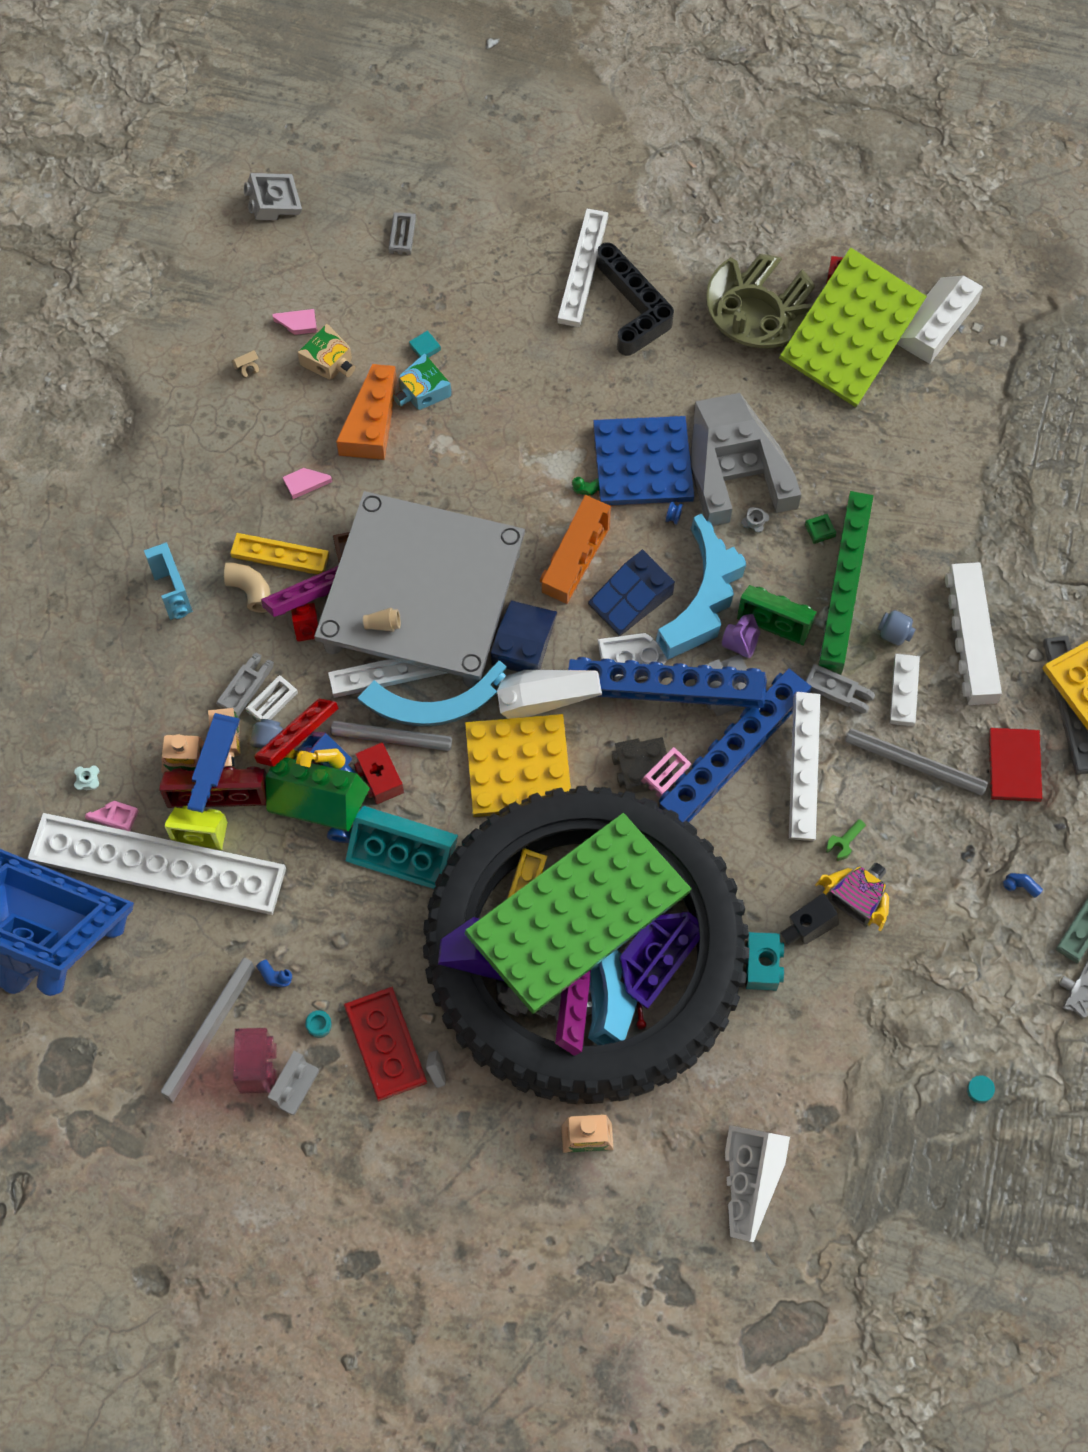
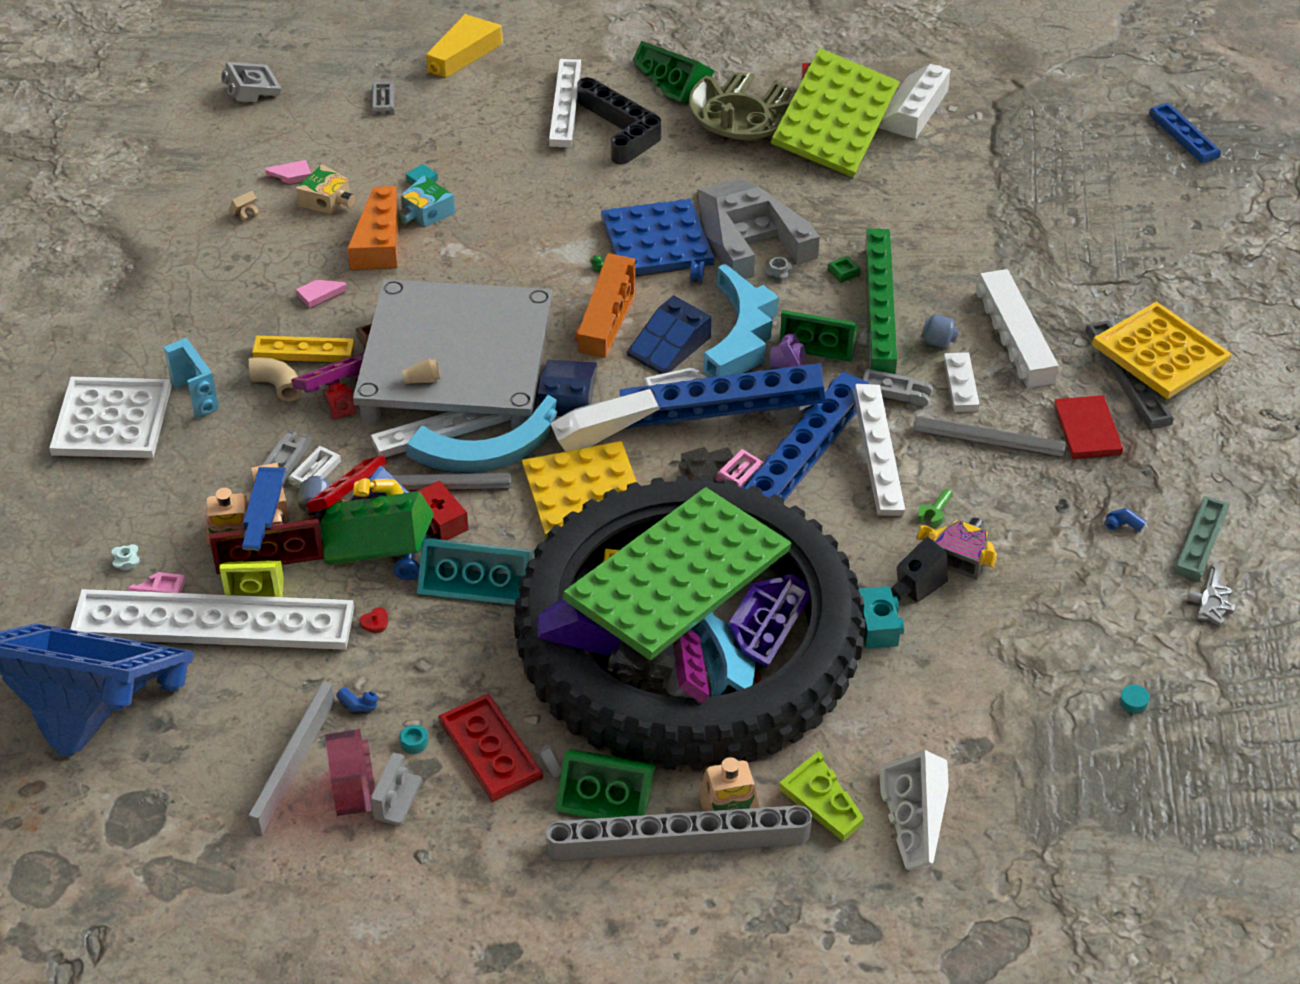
camera: 10 degrees left, 20 degrees down
none -> white plate [49,377,172,458]
none -> red piece [359,607,388,633]
none -> yellow slope [426,14,503,78]
none -> light grey beam [546,805,812,861]
none -> green slope [555,749,656,819]
none -> green wedge [633,41,715,103]
none -> lime wing [779,750,864,842]

